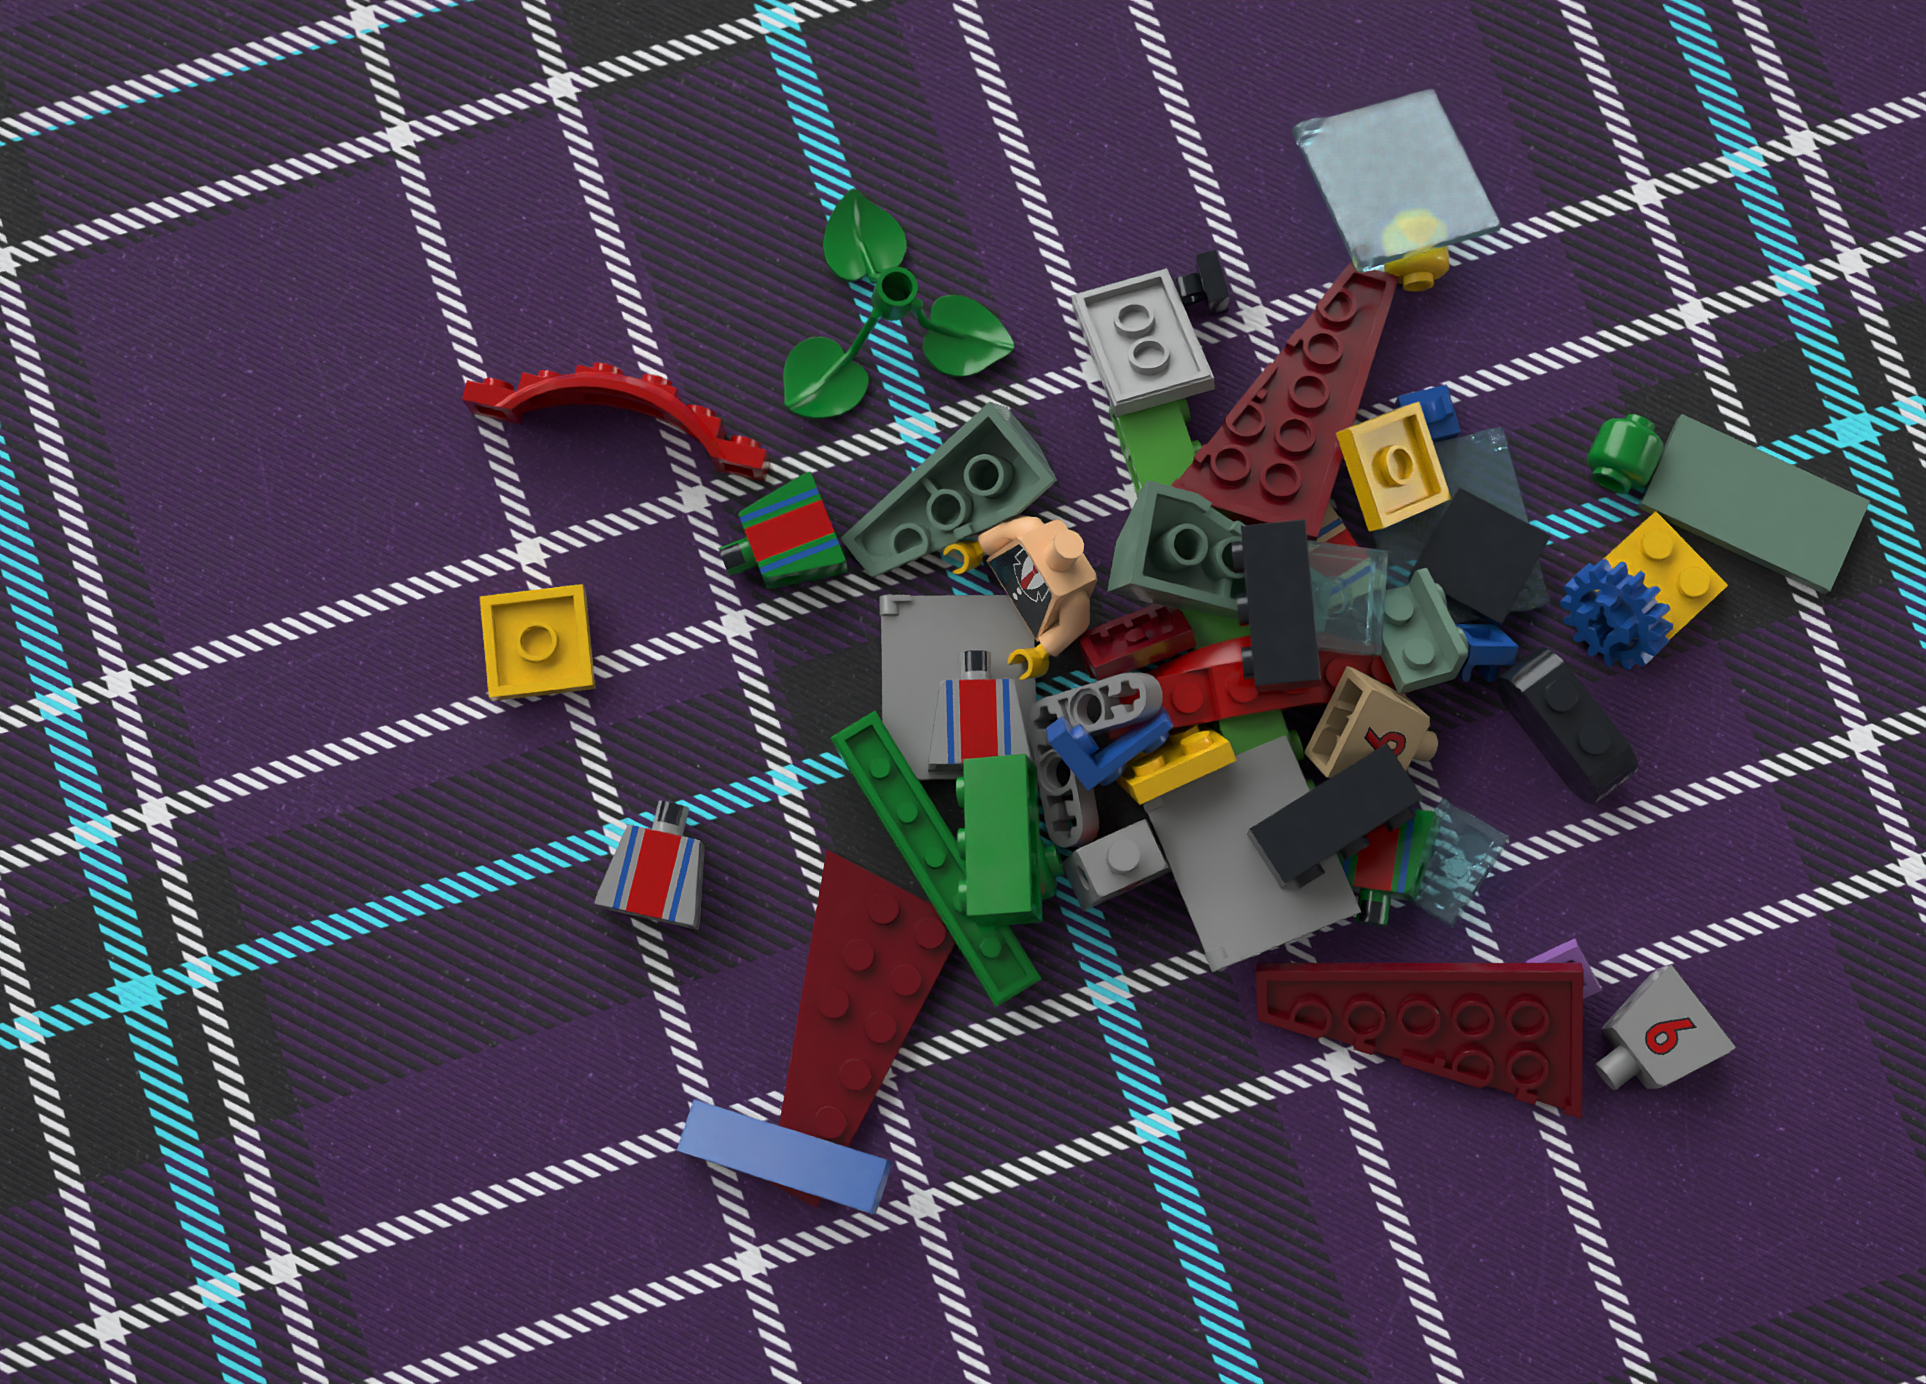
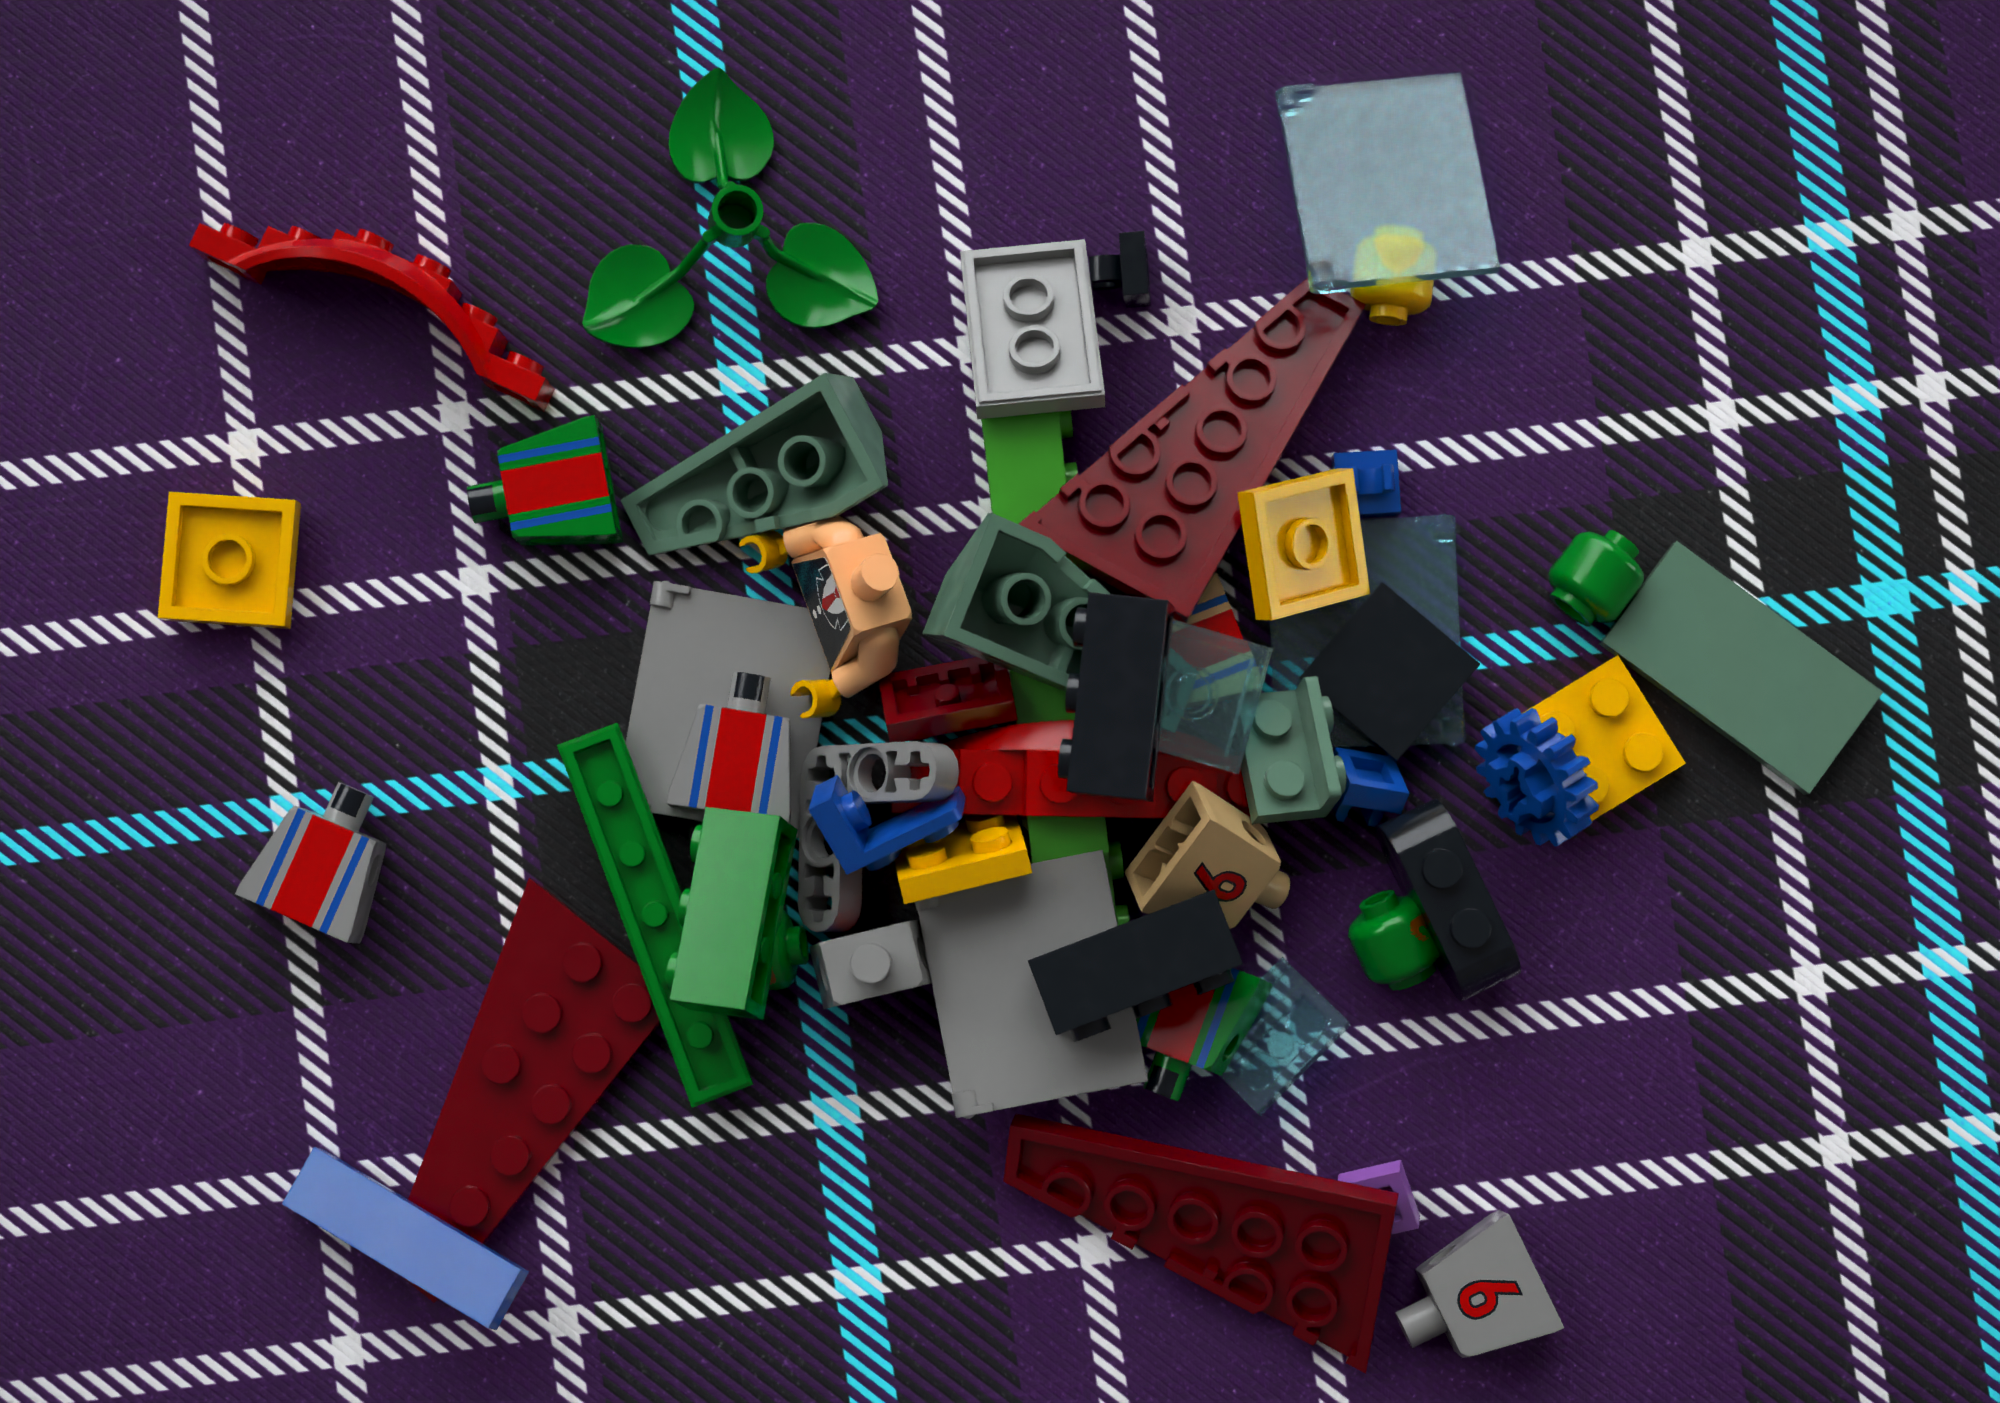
camera: 10 degrees right, 5 degrees up
none -> green head [1348,890,1439,990]

